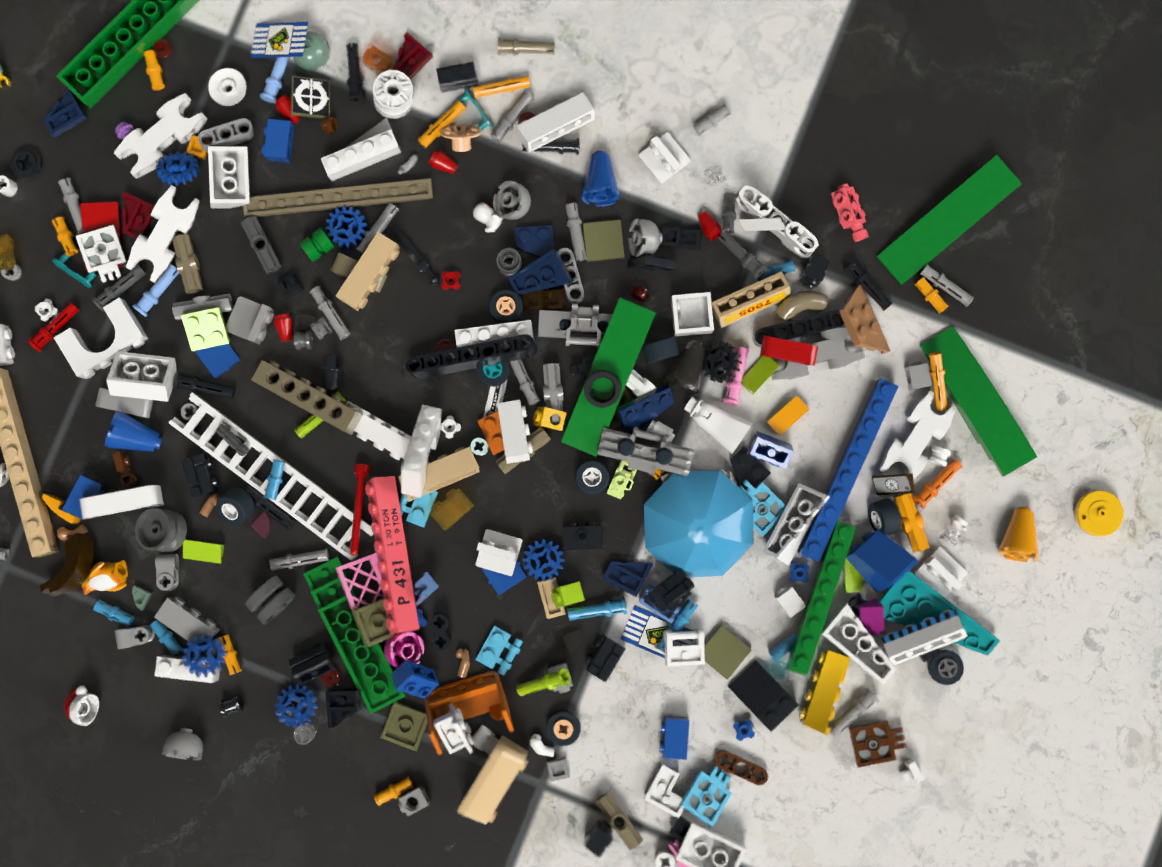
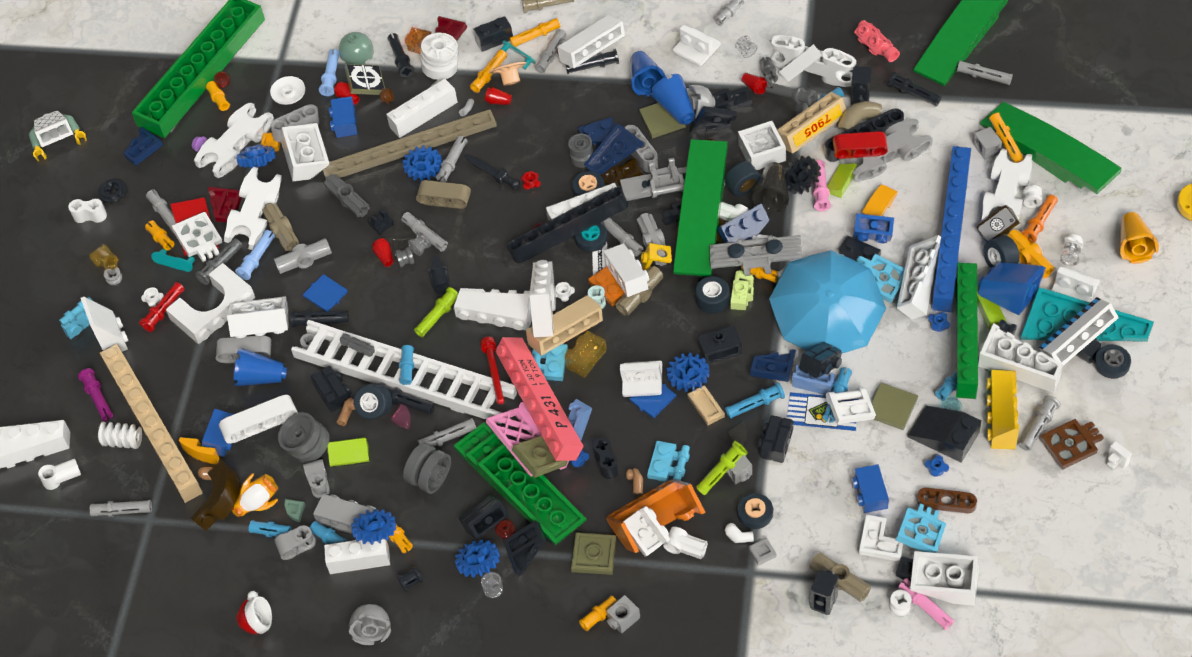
camera: 15 degrees left, 30 degrees down
reddish brown plate [112,451,137,488] -> none
plate [181,305,230,351] -> none
light grey bracket [226,297,274,345] -> none
sticker [251,21,308,58] -> none
dark tan brick [251,360,363,435] -> none
green wheel [299,227,335,263] -> none
tan brick [336,232,400,311] -> none
dark pink cylinder [384,632,424,668] -> none
blue brick [391,660,439,699] -> none
tan windscreen [457,735,528,824] -> none
white animal [473,203,503,232] -> none
light grey cylinder [493,180,531,220] -> none
lime brick [551,581,584,608] -> none
light grey pin [565,203,587,261] -> none
black tyre [584,370,622,408] -> none
white piece [684,397,753,454] -> none
white brick [775,586,806,618] -> none
medium nougat wing [839,285,890,354] -> none
magenta slope [859,598,885,635] -> none
light orange pin [915,277,949,314] -> none
none -> blue cone [651,74,695,125]

